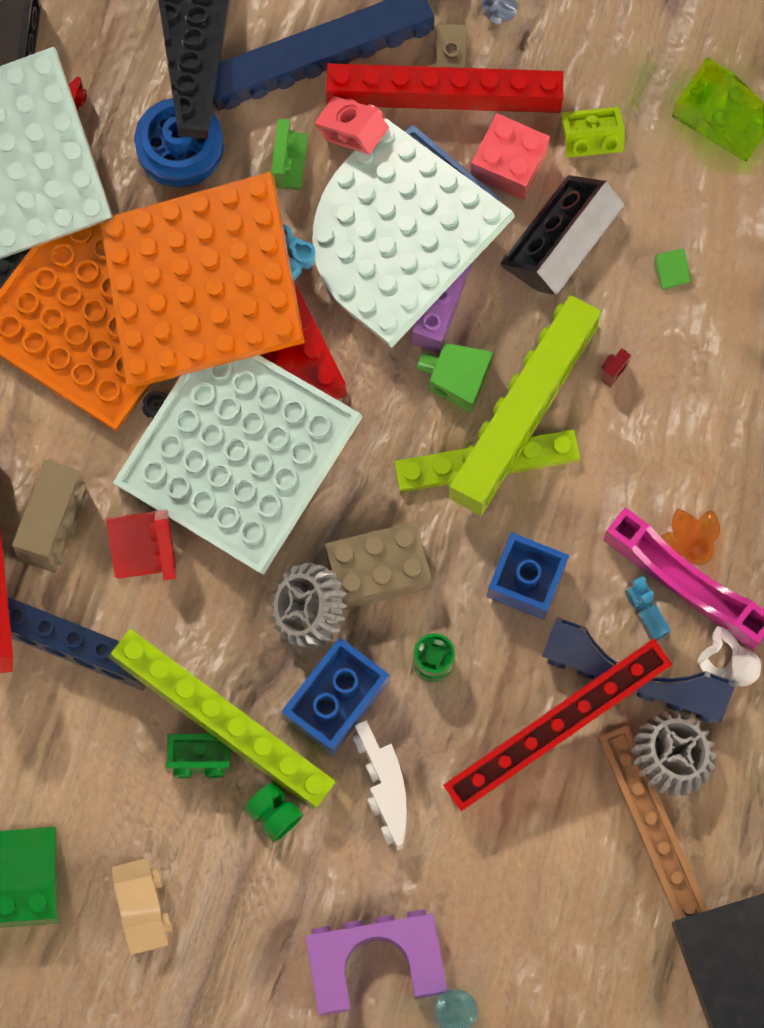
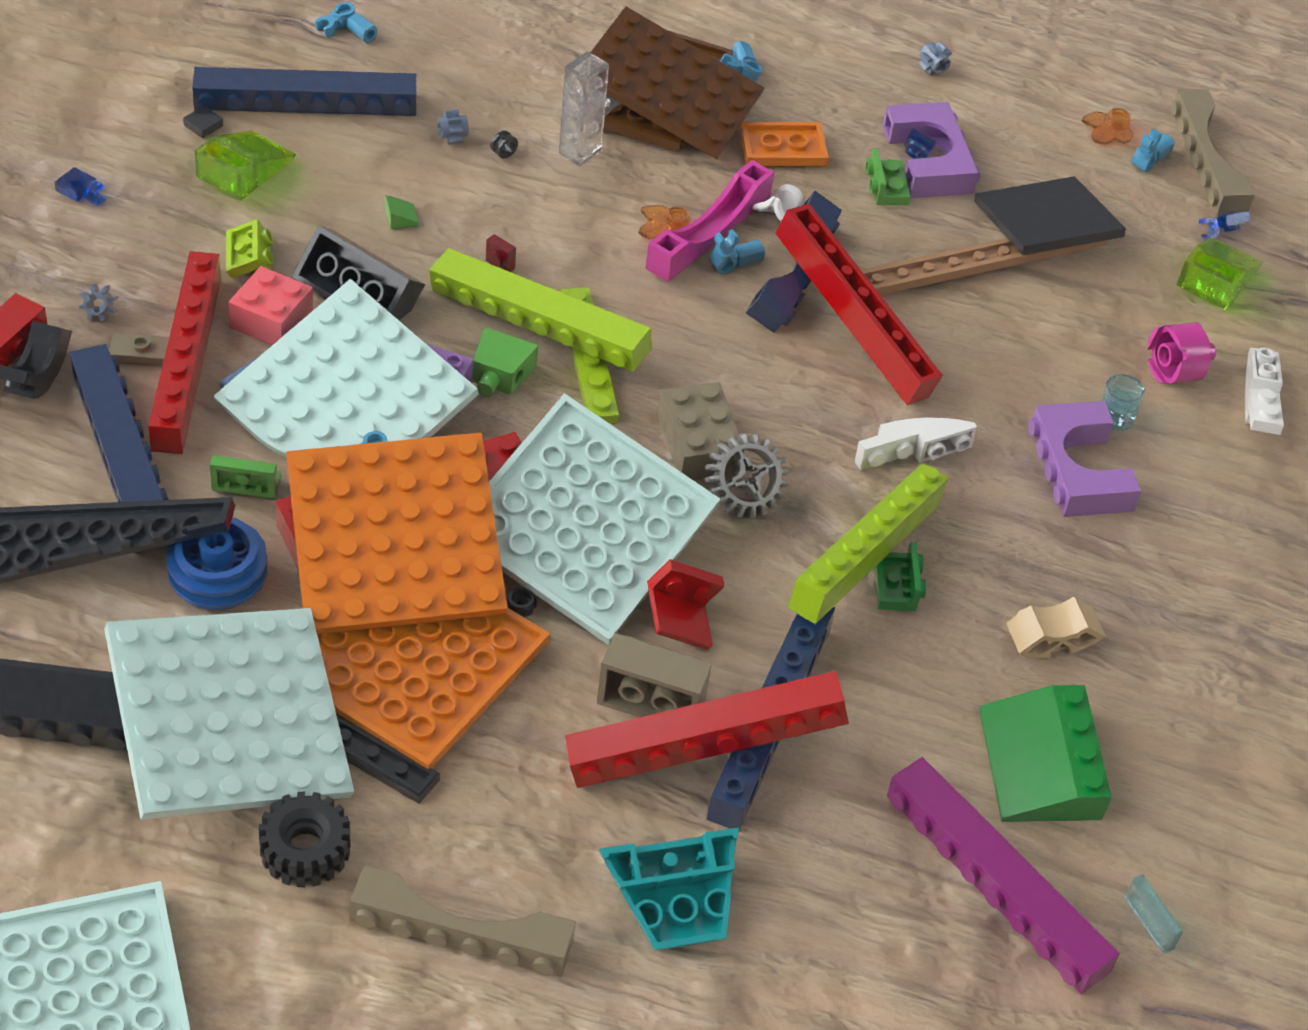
camera: 95 degrees left, 25 degrees down
green wheel [243,782,304,843] -> none
blue brick [281,637,390,756] -> none
coral brick [314,96,389,155] -> none
green wheel [413,633,455,683] -> none
blue brick [487,532,569,620] -> none
light grey gear [631,711,717,797] -> none

